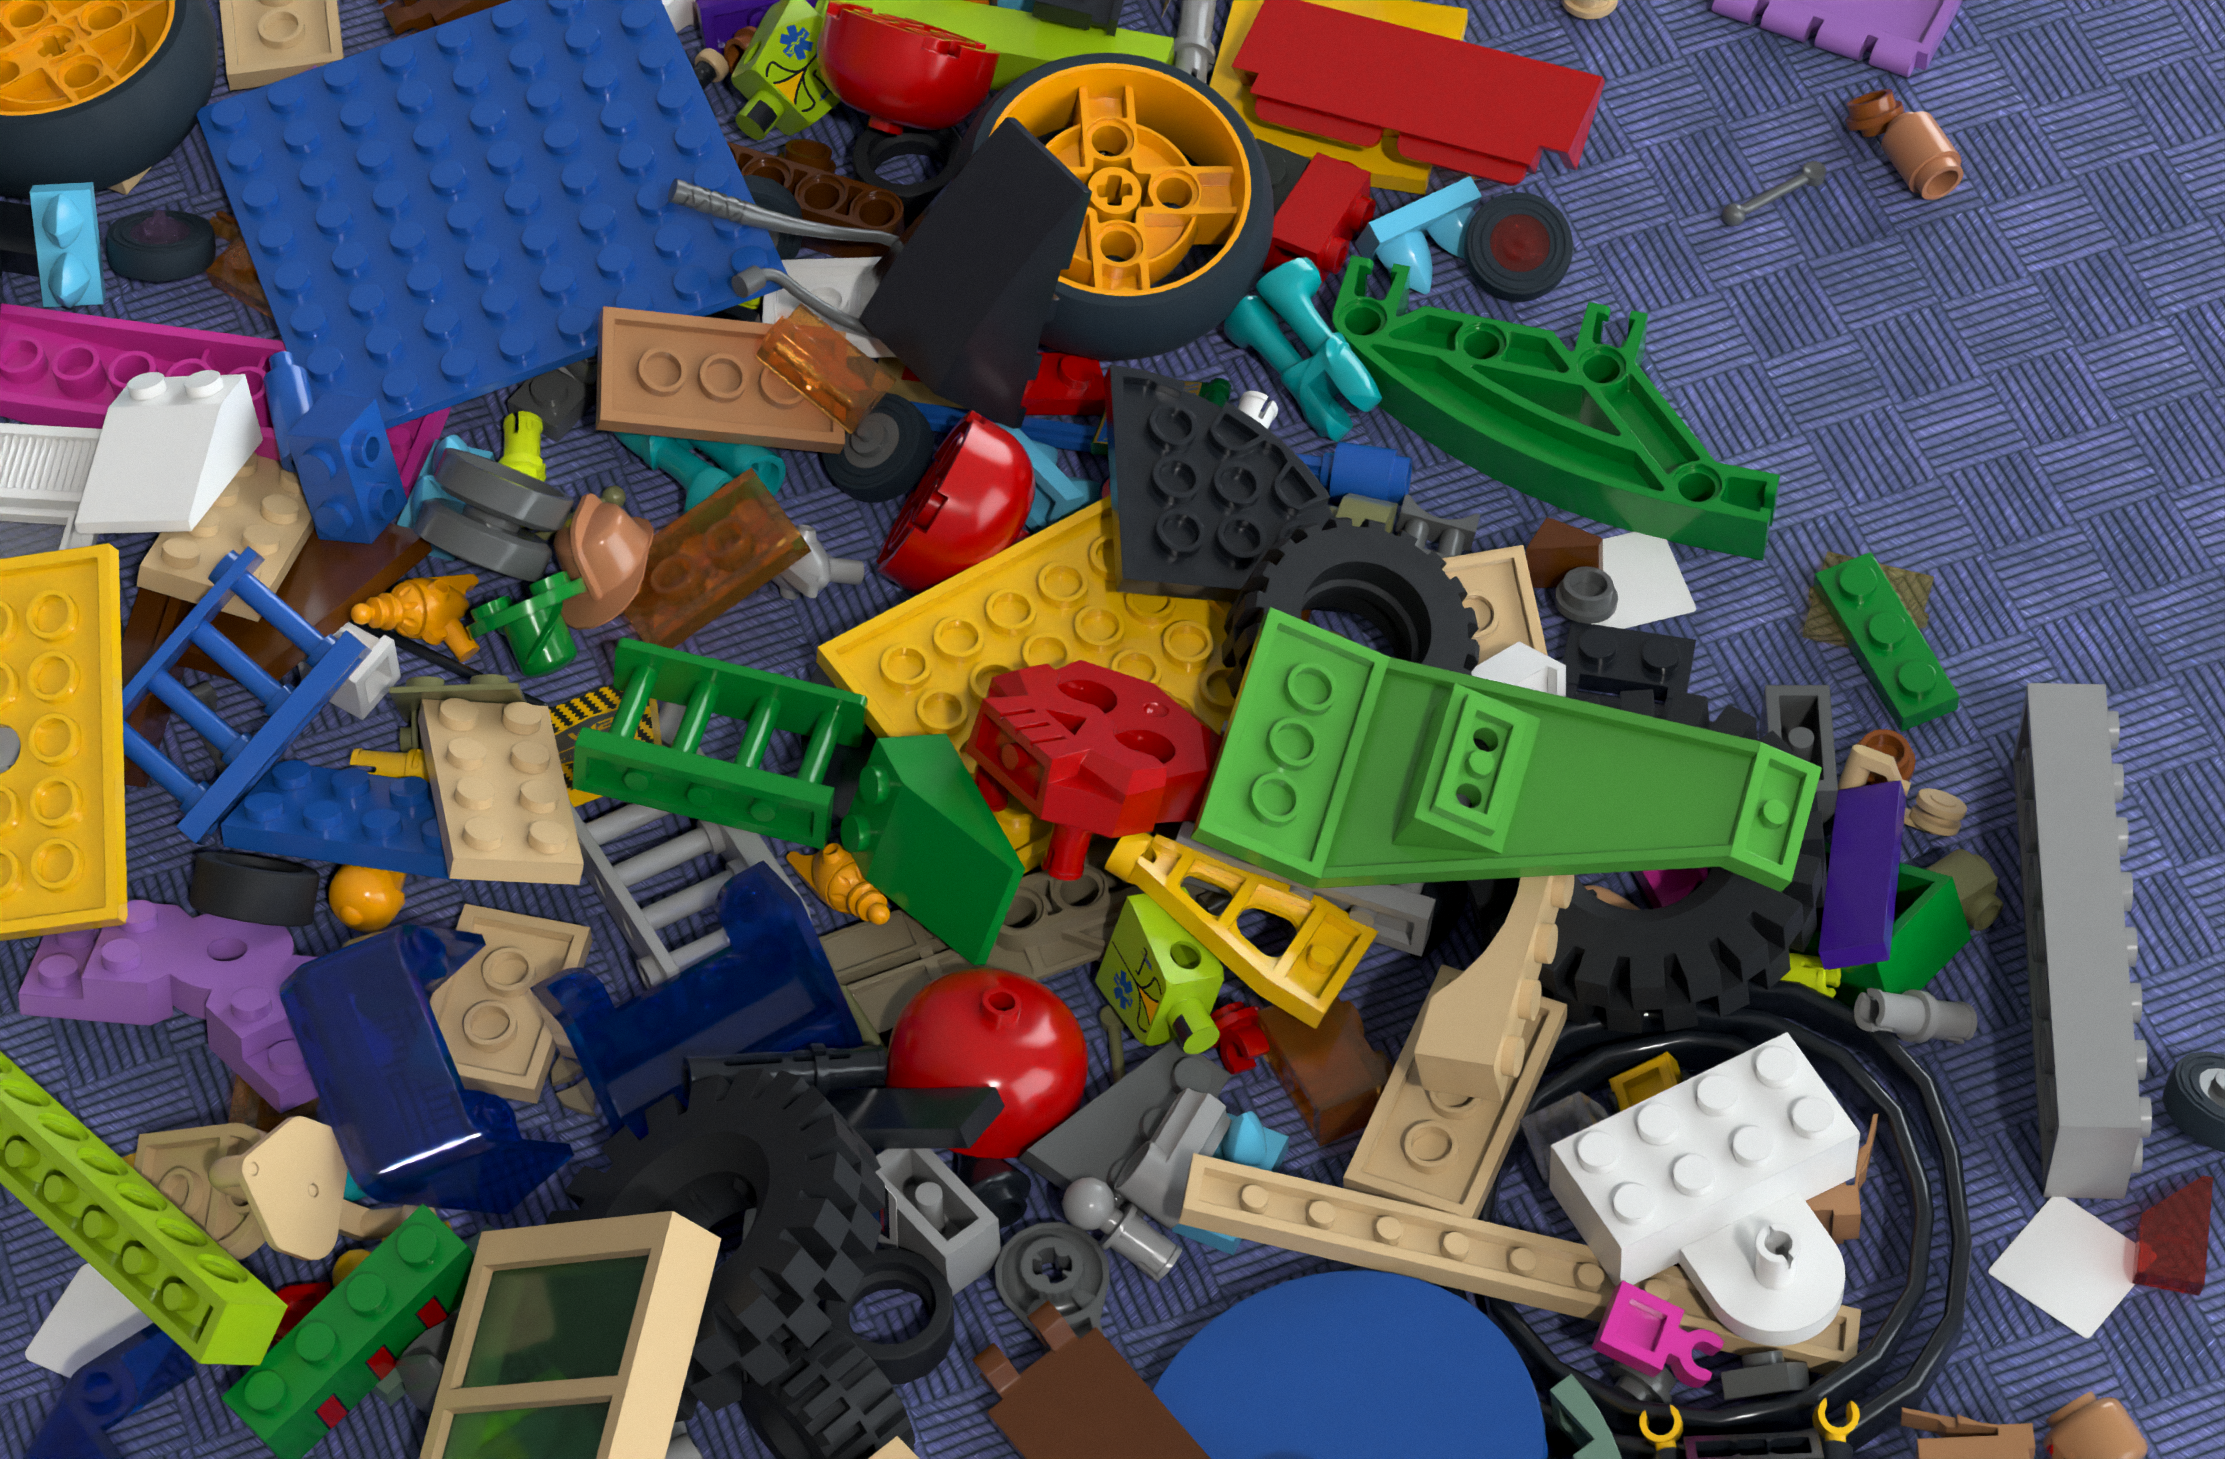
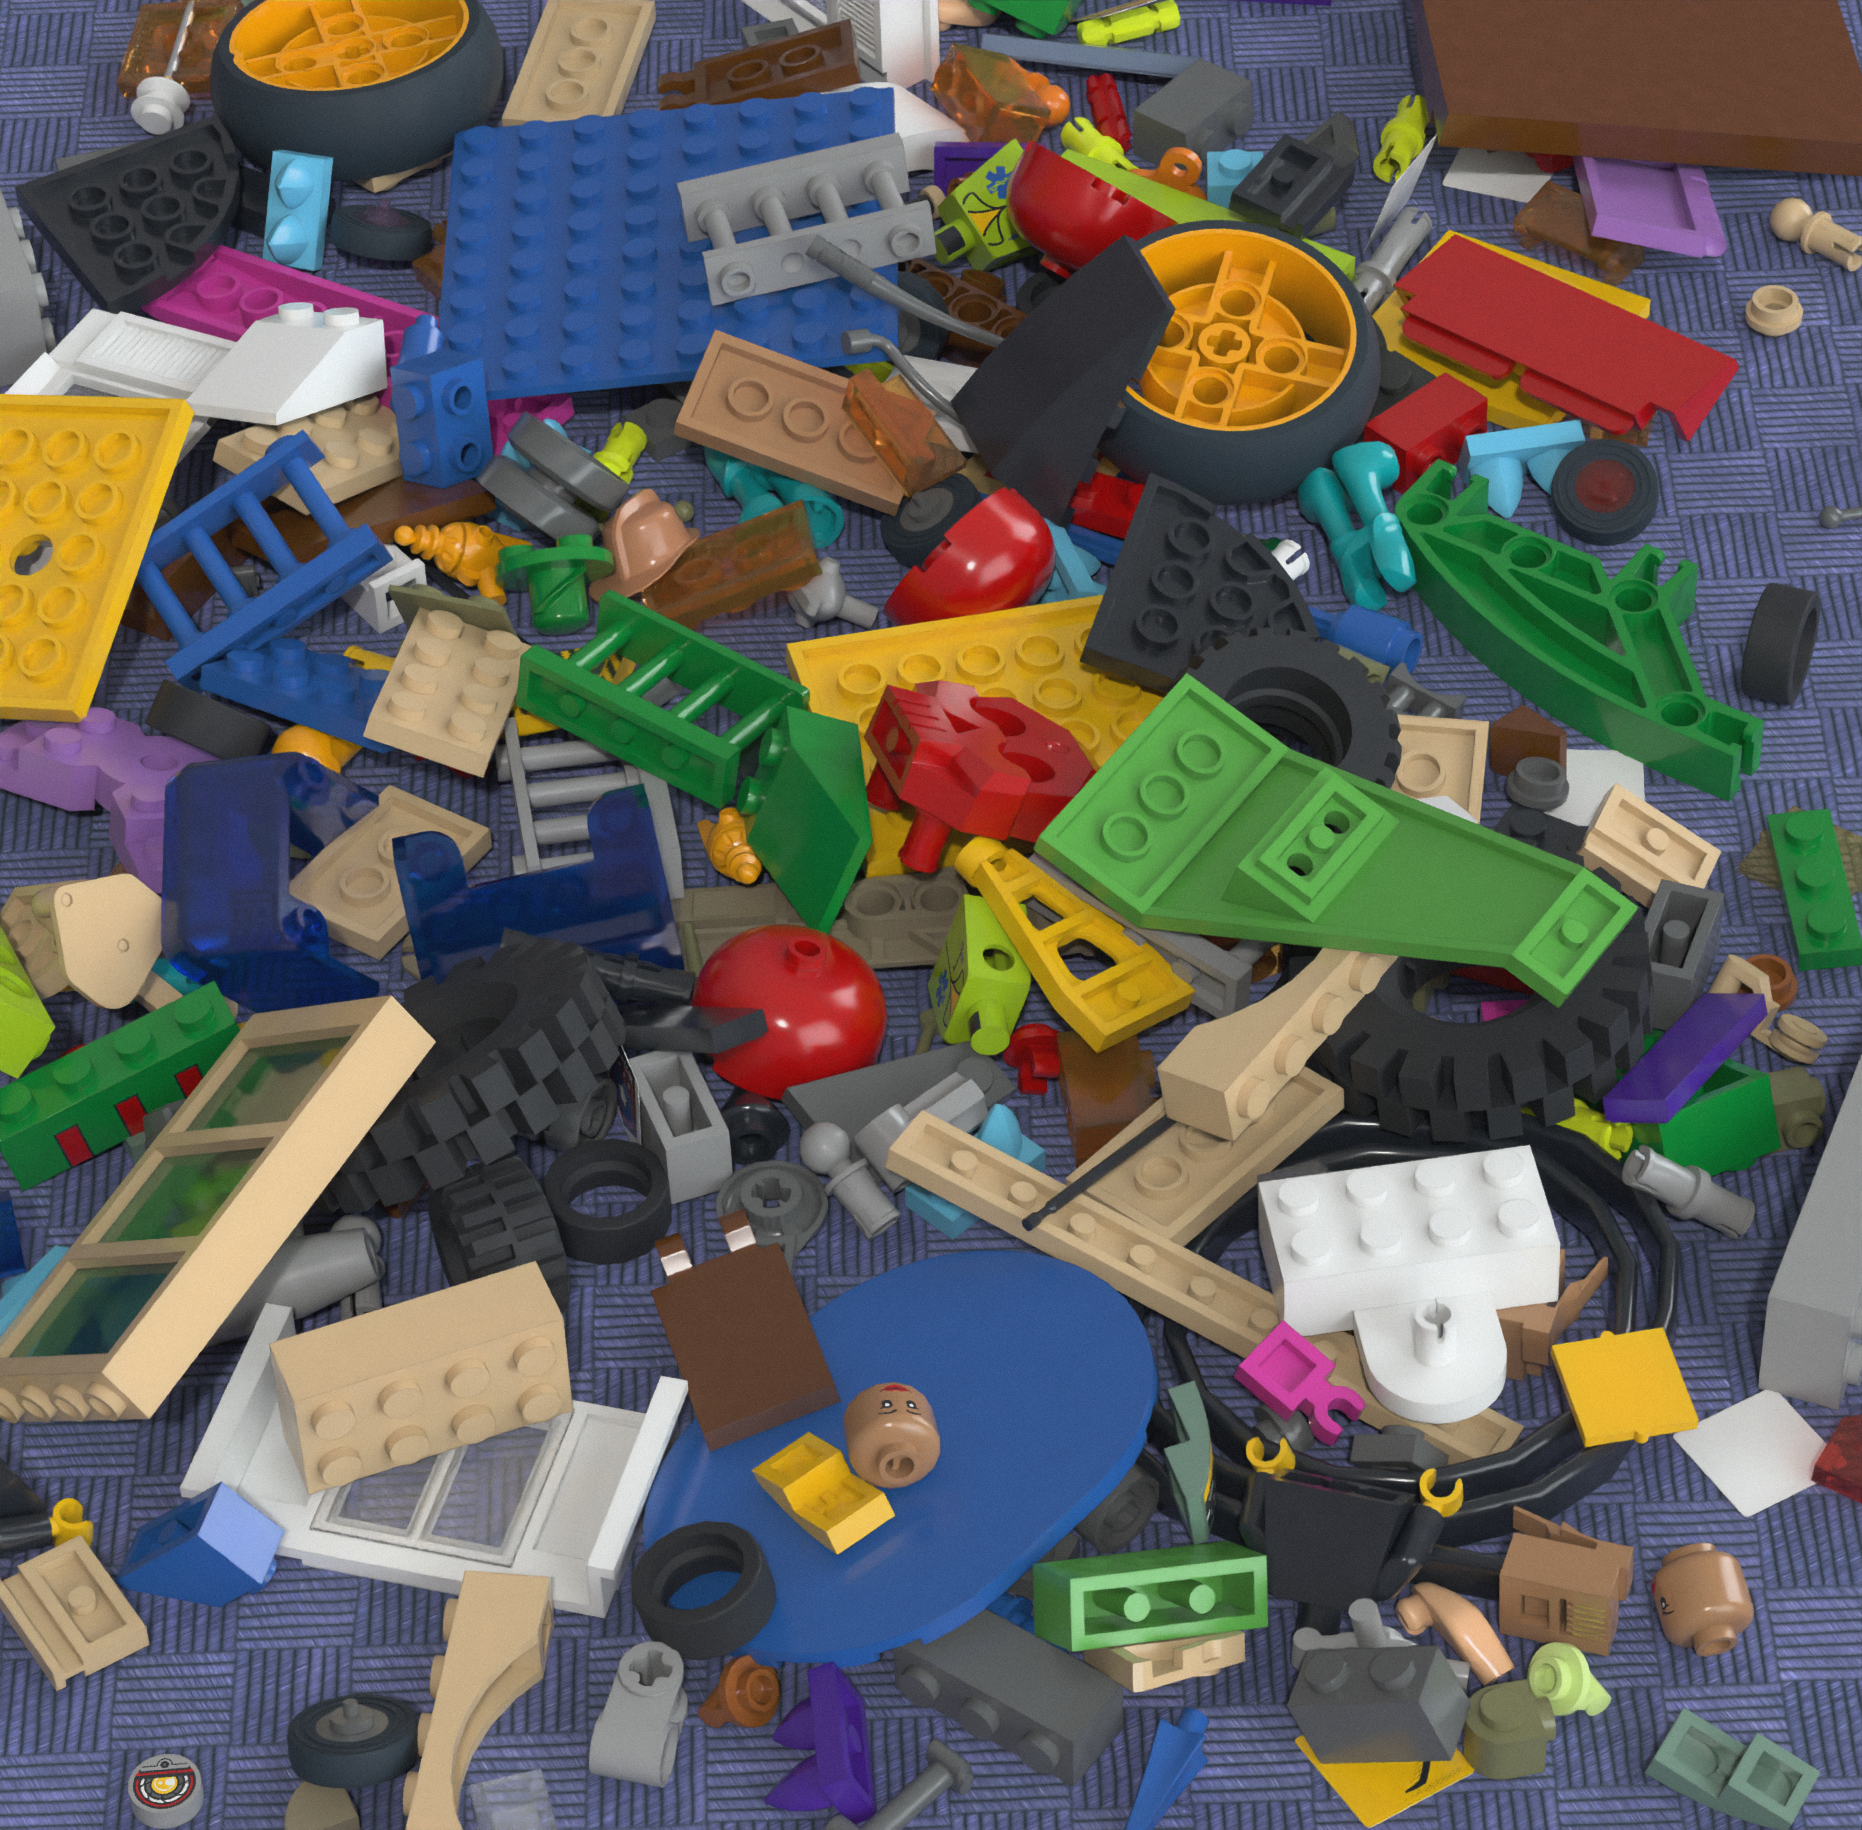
camera: 20 degrees right, 10 degrees down
none -> light grey fence [676,132,937,306]
none -> black piece [1022,1114,1178,1231]
none -> yellow piece [1551,1327,1699,1447]
none -> tan plate [1576,783,1722,909]
none -> black tyre [1741,582,1821,705]

